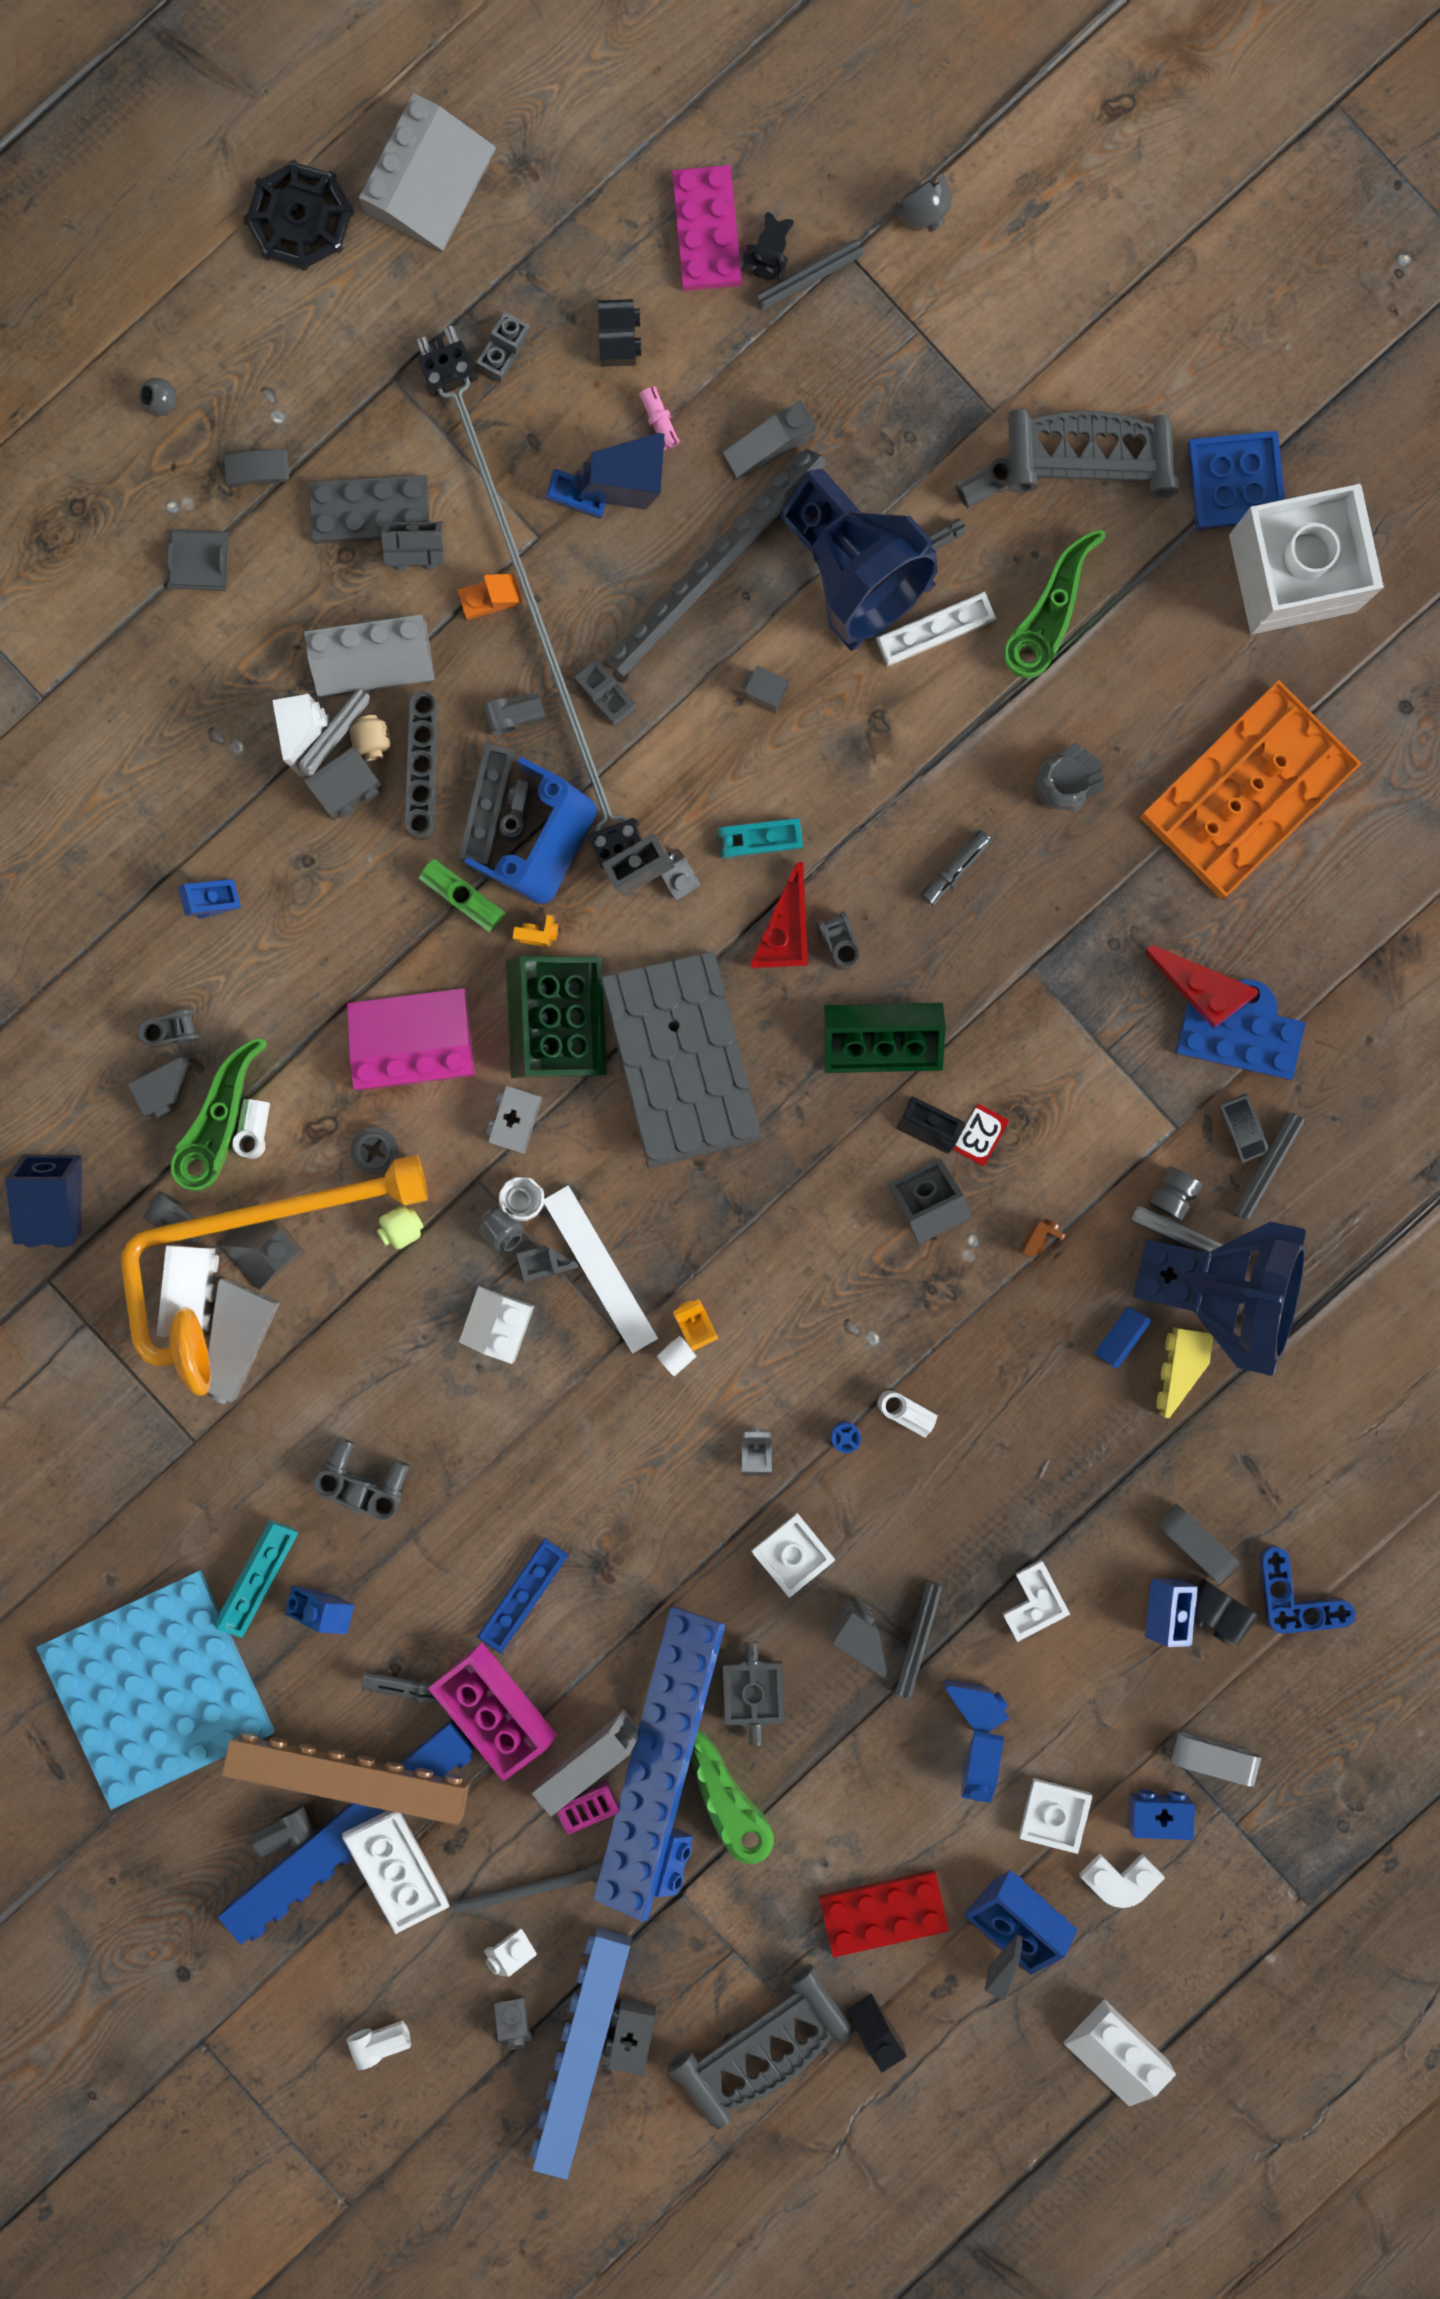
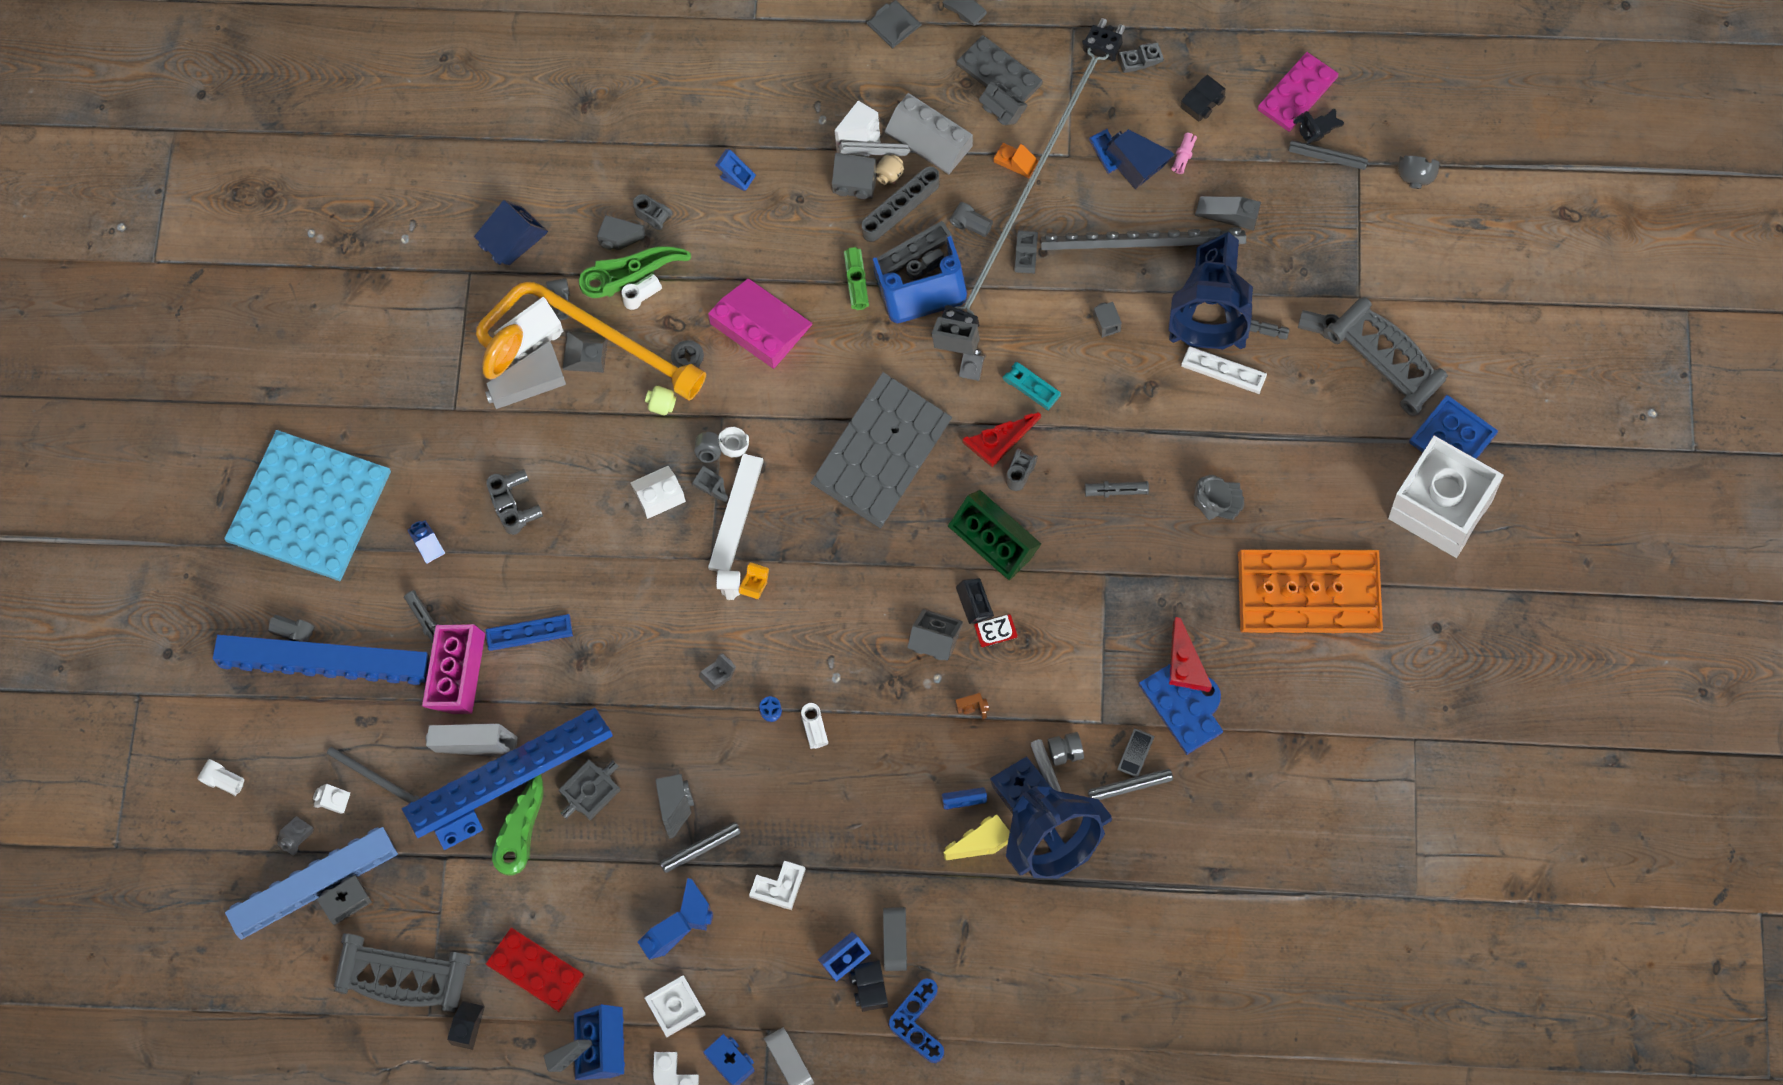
camera: 50 degrees right, 20 degrees down
teal plate [213,1519,298,1638] -> none
medium nougat brick [222,1732,470,1825] -> none
white tile [342,1811,450,1934] -> none
light grey brick [486,1086,543,1154] -> none
dark green slope [506,956,606,1078] -> none
light orange bracket [513,914,559,948] -> none
dark pink slope [556,1780,619,1835] -> none
white plate [751,1513,835,1598] -> none
bright green animal [1004,530,1106,679] -> none

